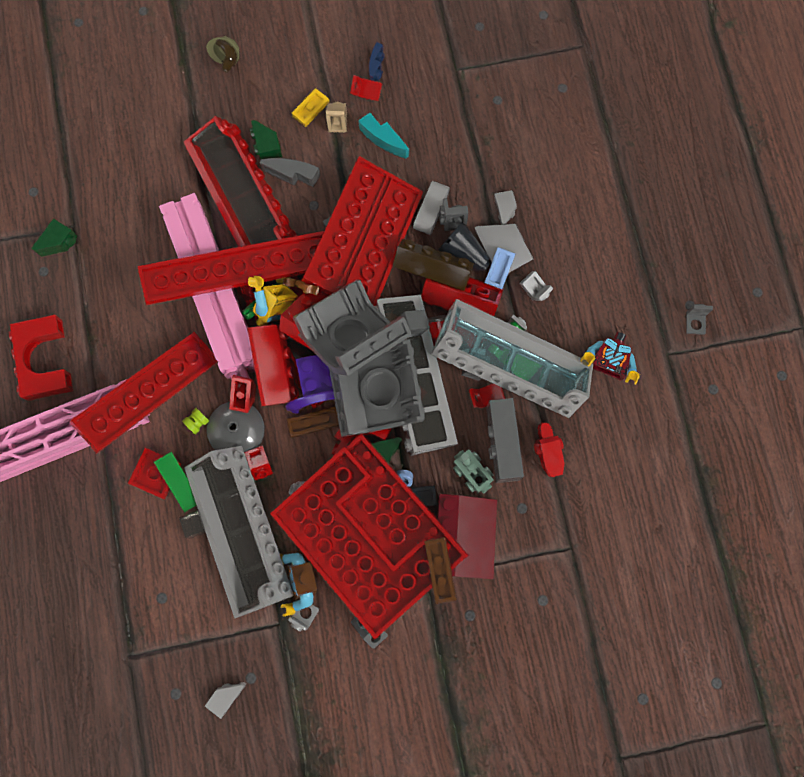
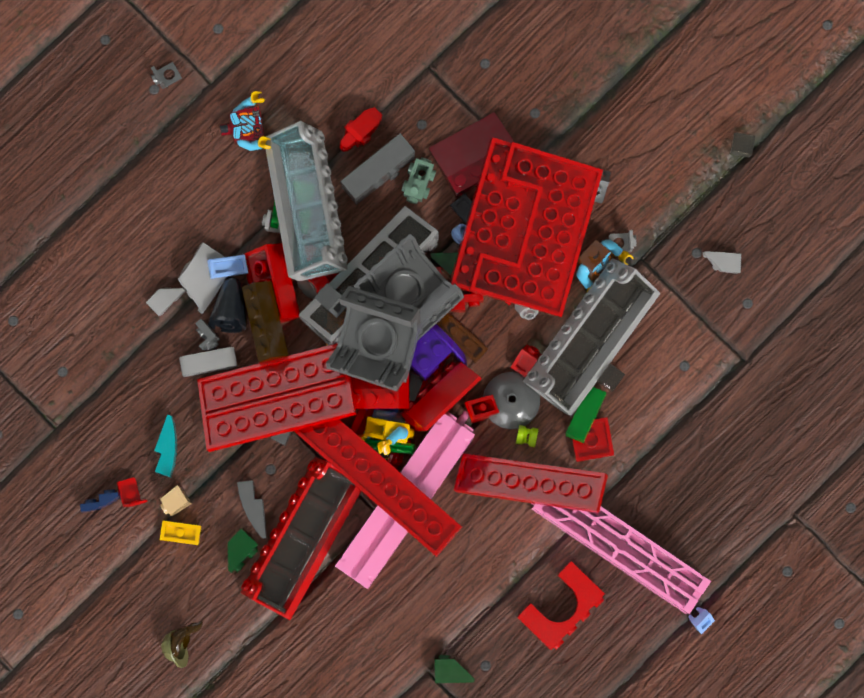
camera: 125 degrees left, 5 degrees up
dark orange bar [282,277,319,295] -> none
reddish brown tile [424,537,457,604] -> none
red bracket [469,384,505,408] -> none
light grey bracket [519,271,553,301] -> none

